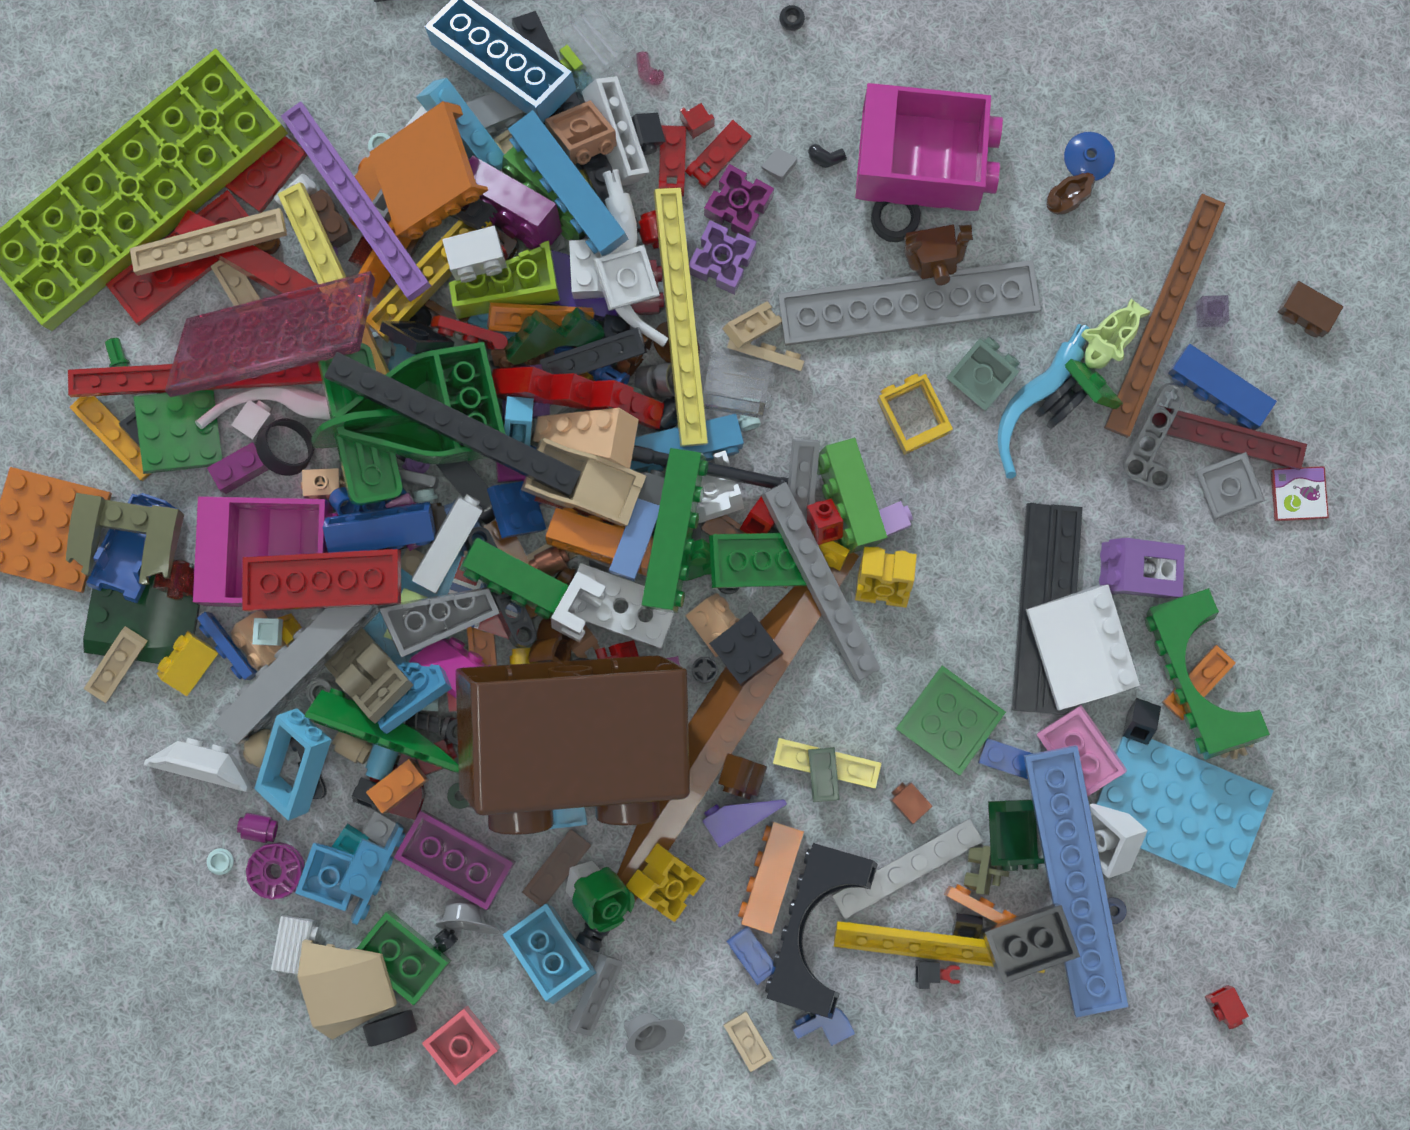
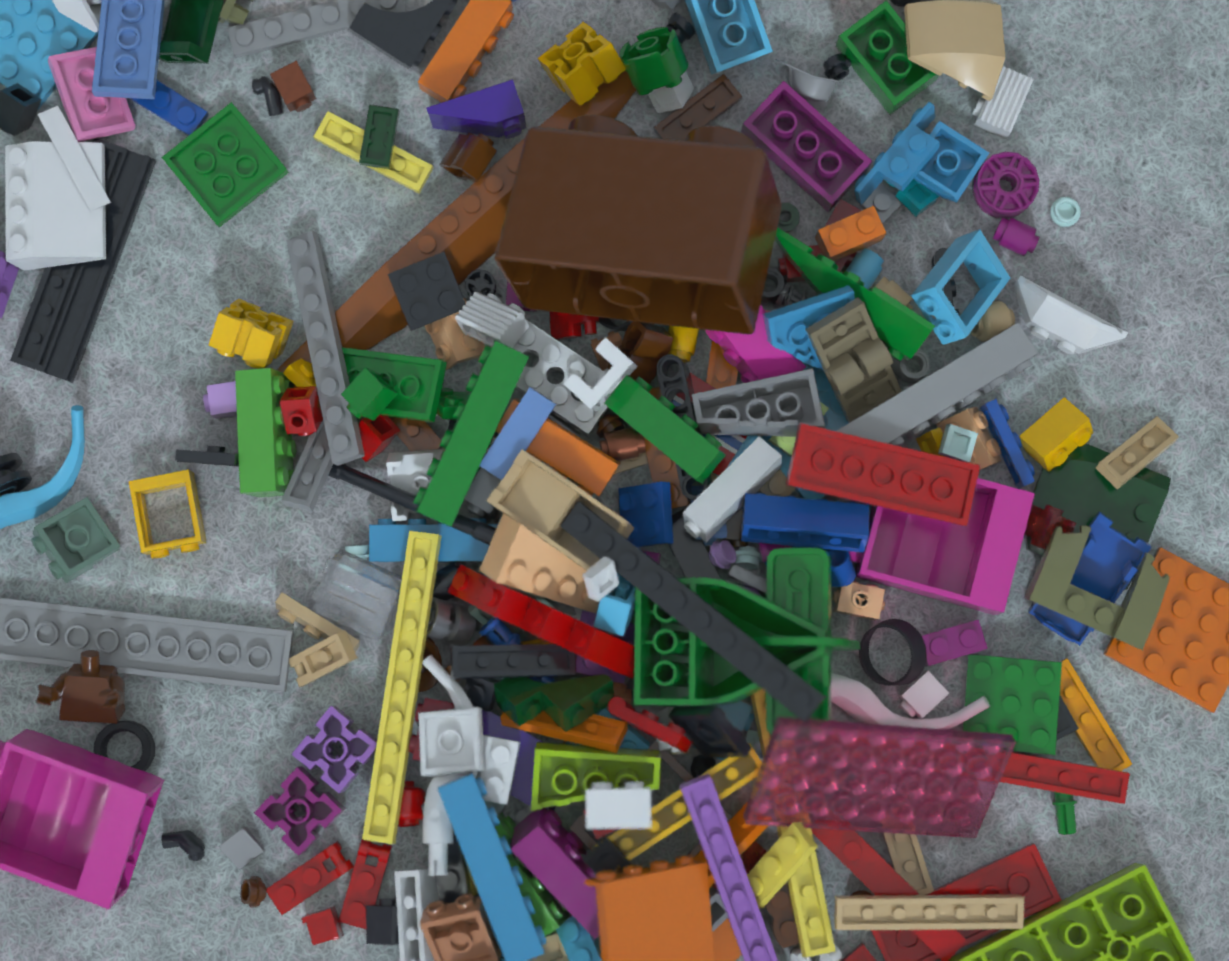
camera: 165 degrees left, 0 degrees up
black piece [352,777,381,811] -> none
none -> white sticker [37,106,111,212]
none -> black plate [175,446,239,466]
none -> reddish brown plate [240,876,267,908]
none -> black arm [251,76,283,116]
none -> green brick [341,367,398,421]
none -> white brick [455,292,530,348]
none -> white plate [583,556,619,602]
none -> lavender plate [709,540,736,569]
none -> light yellow plate [747,822,818,908]

